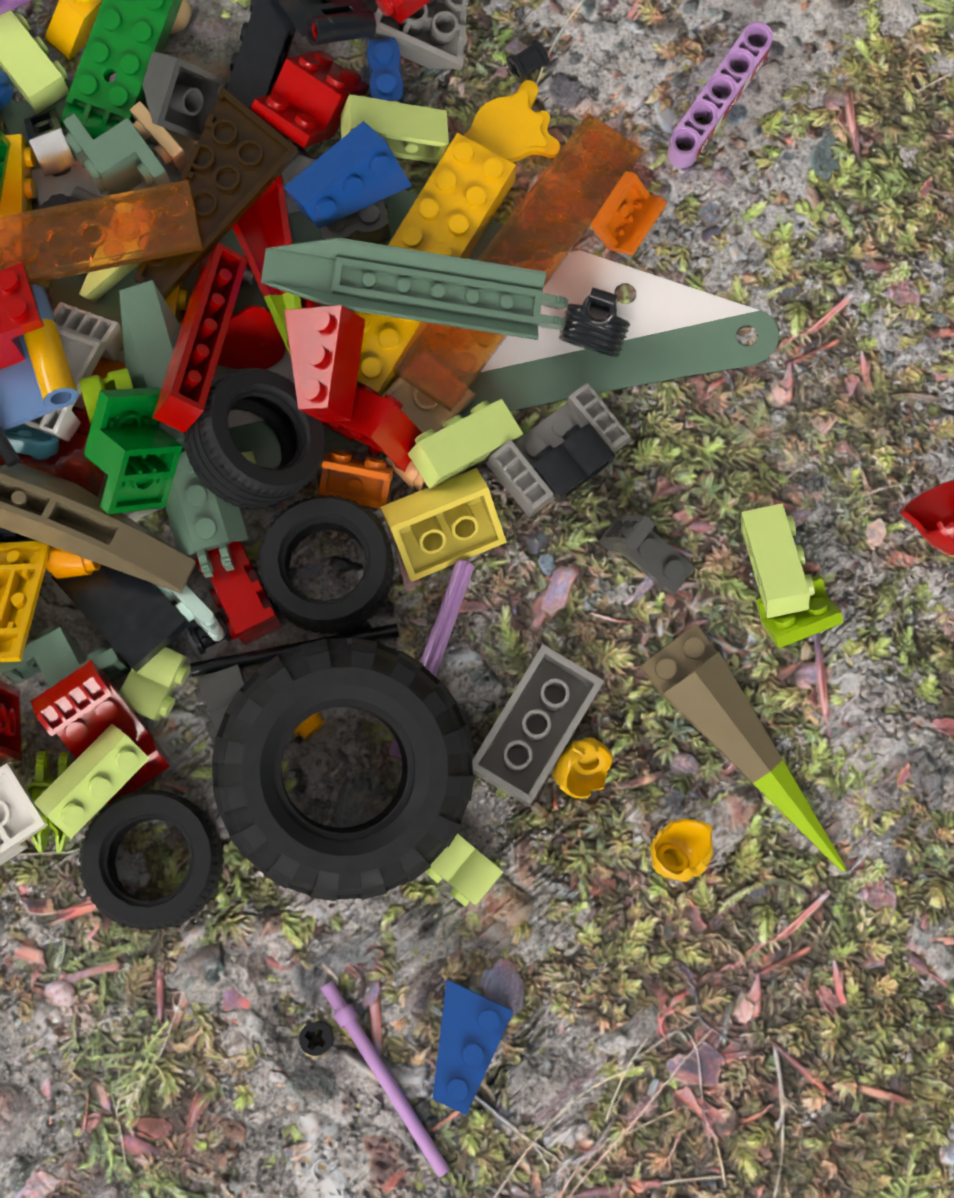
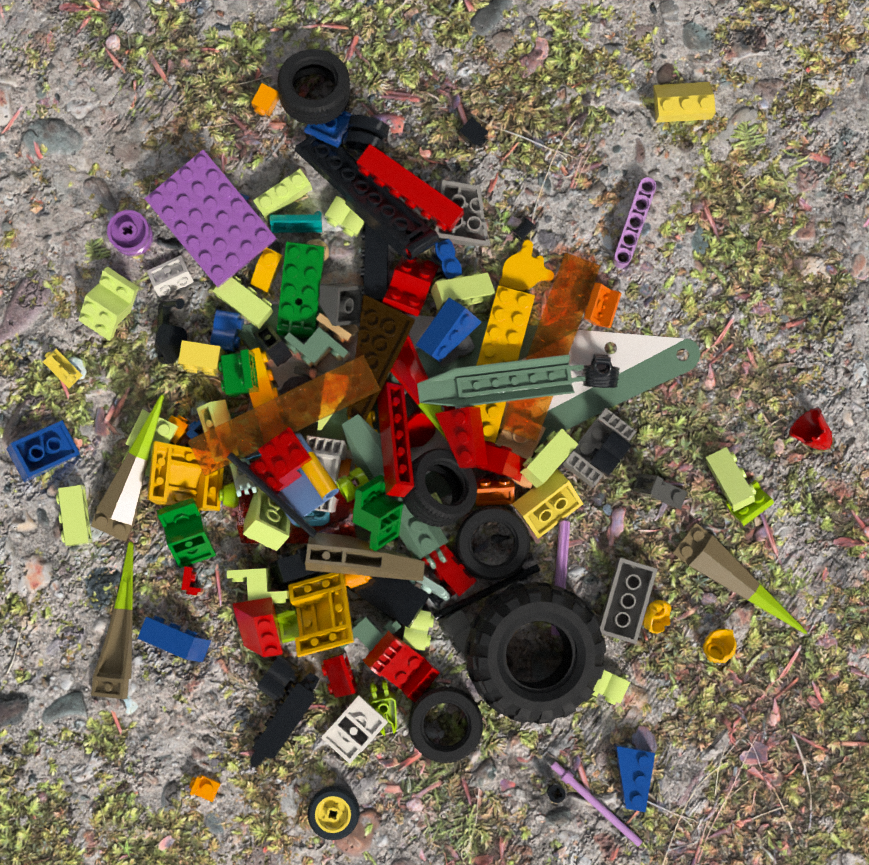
camera: 15 degrees left, 5 degrees up
yellowish green brick [33,724,150,839] -> none

